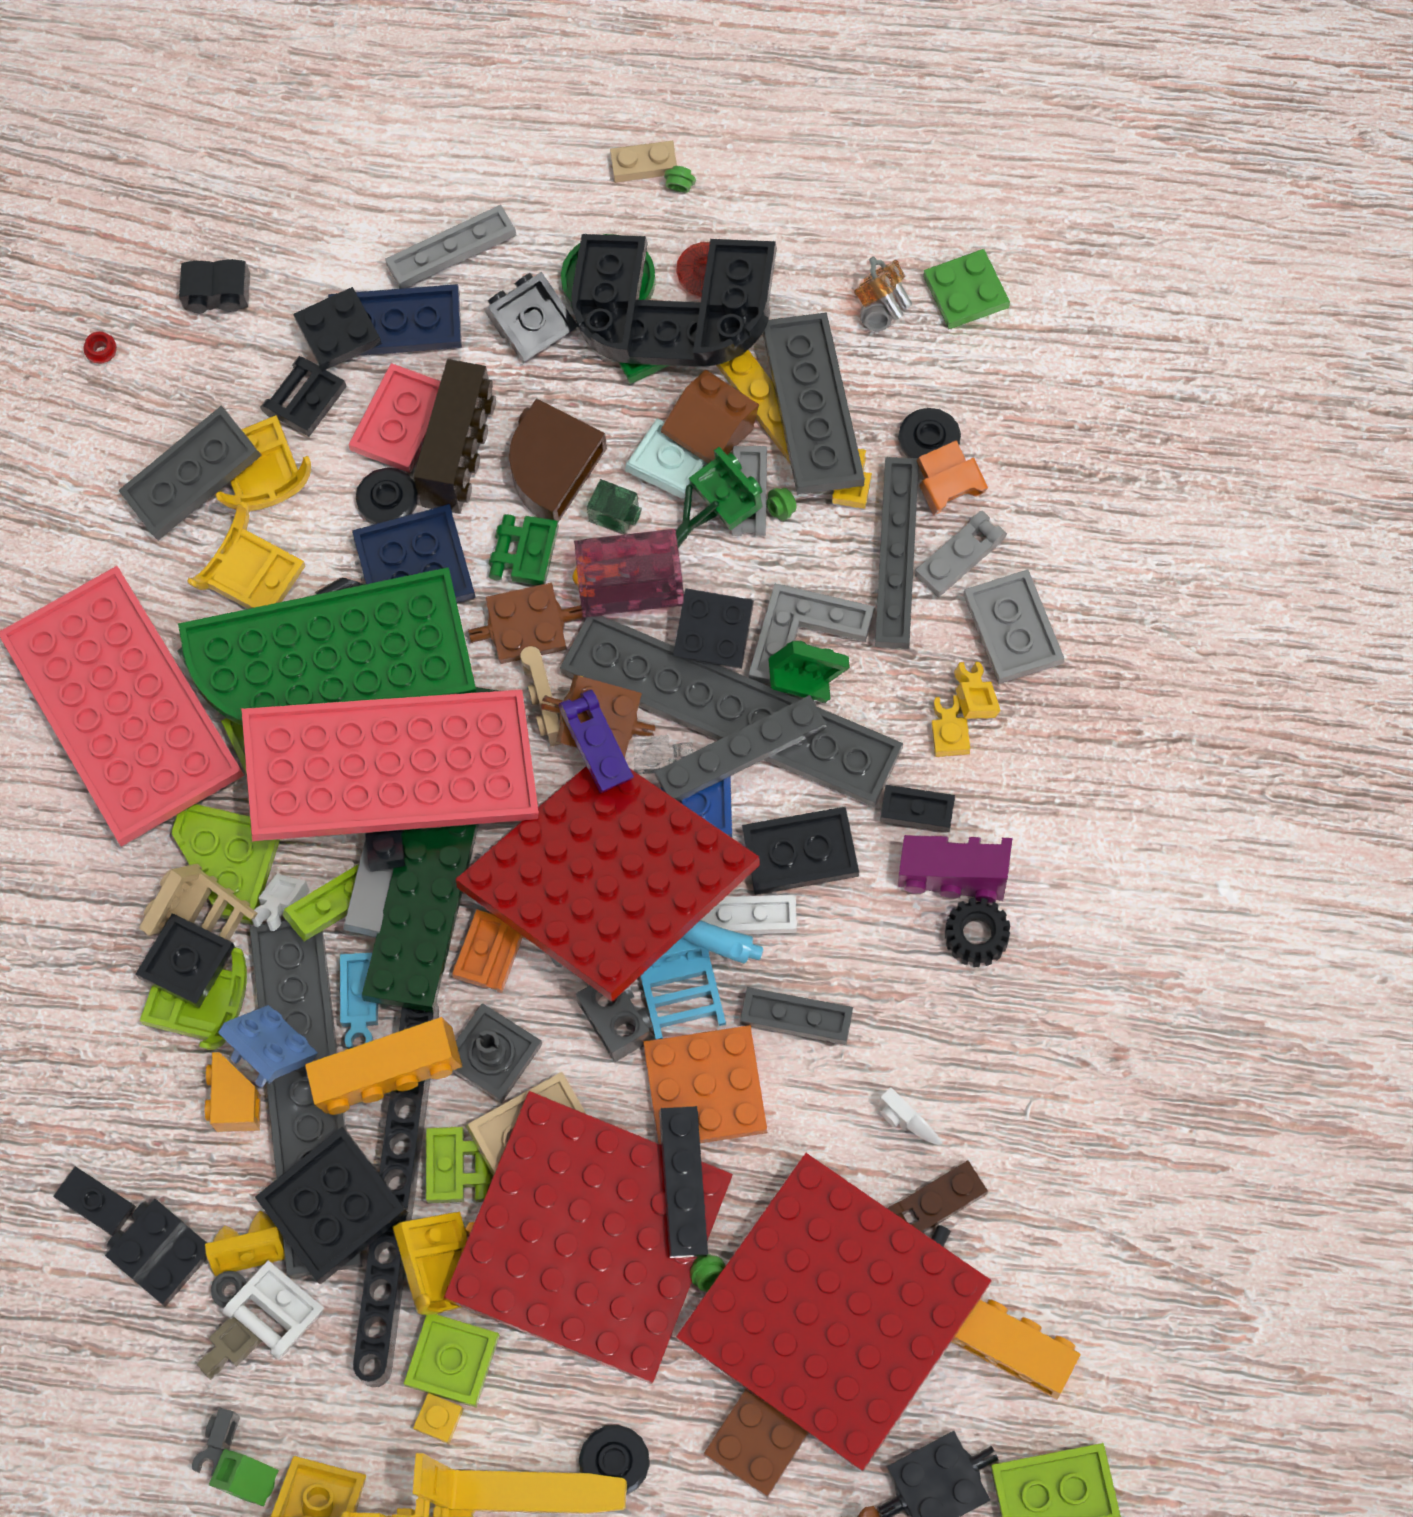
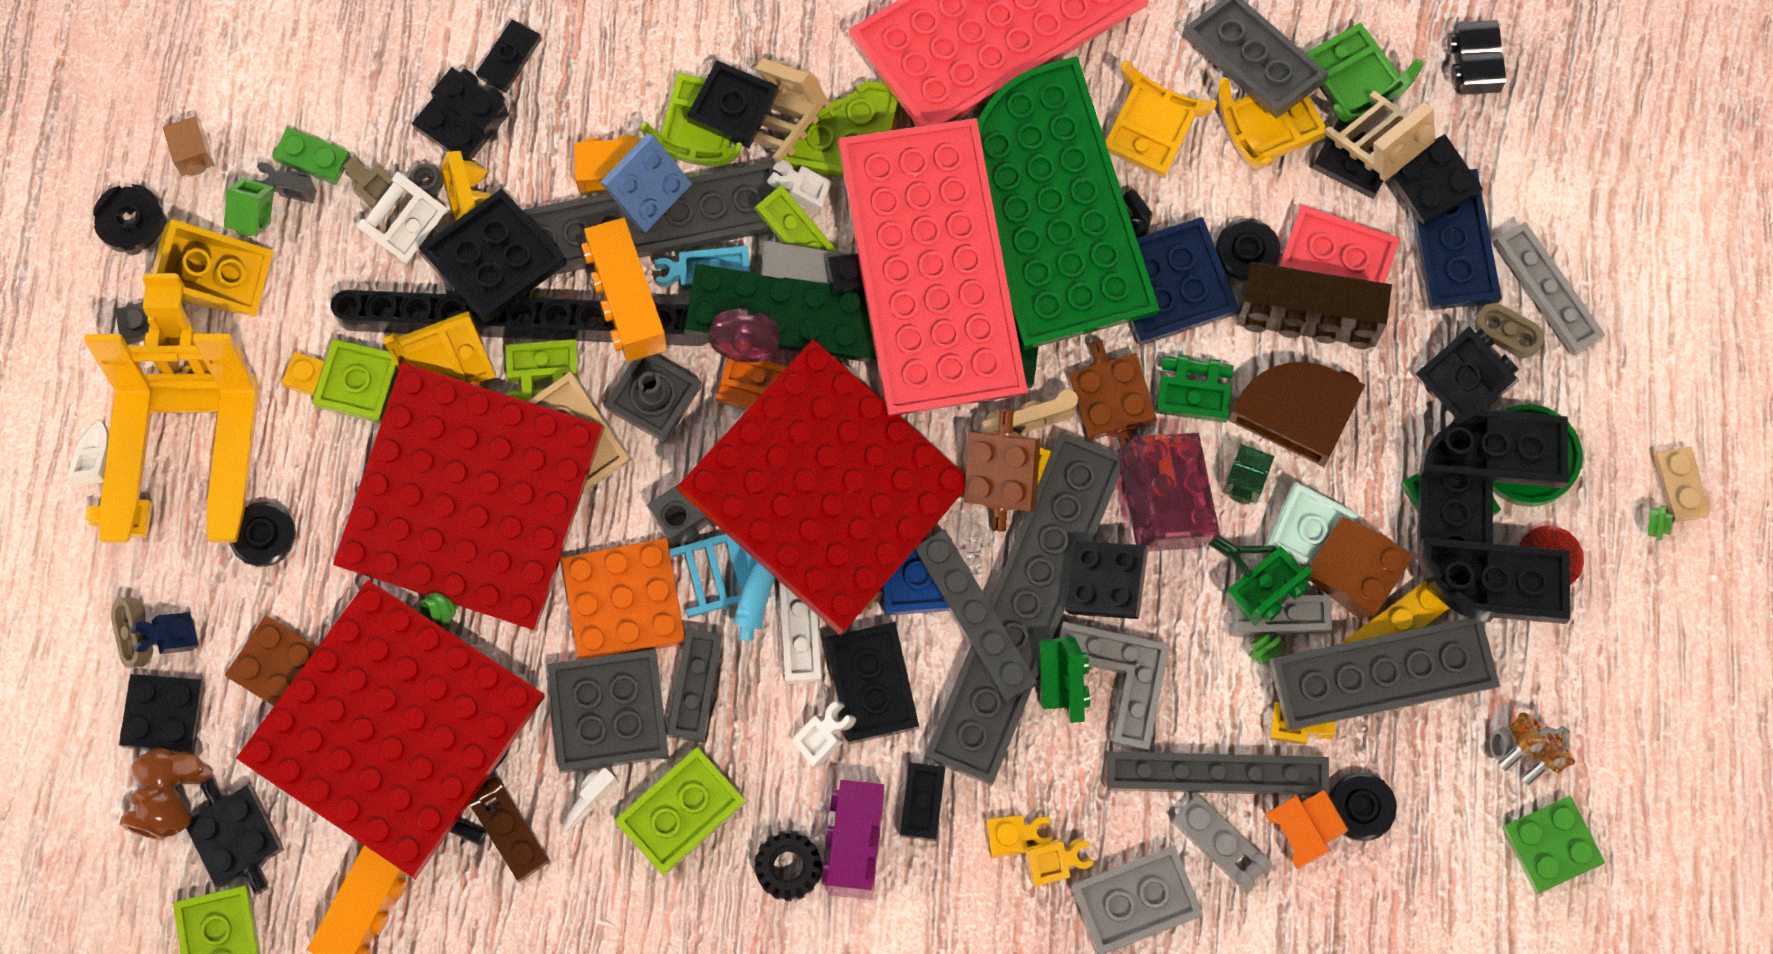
camera: 85 degrees right, 5 degrees up
dark purple plate [559,689,634,794] -> none
black plate [659,1106,708,1258] -> none
none -> bright green plate [272,127,351,186]
none -> dark grey plate [548,649,669,773]
none -> lime plate [614,747,746,877]
none -> clear pink plate [709,309,780,363]
none -> white plate [791,701,856,768]
none -> bright green piece [1306,22,1423,123]
none -> tan plate [1325,91,1435,182]
none -> dark tan plate [1475,303,1544,358]

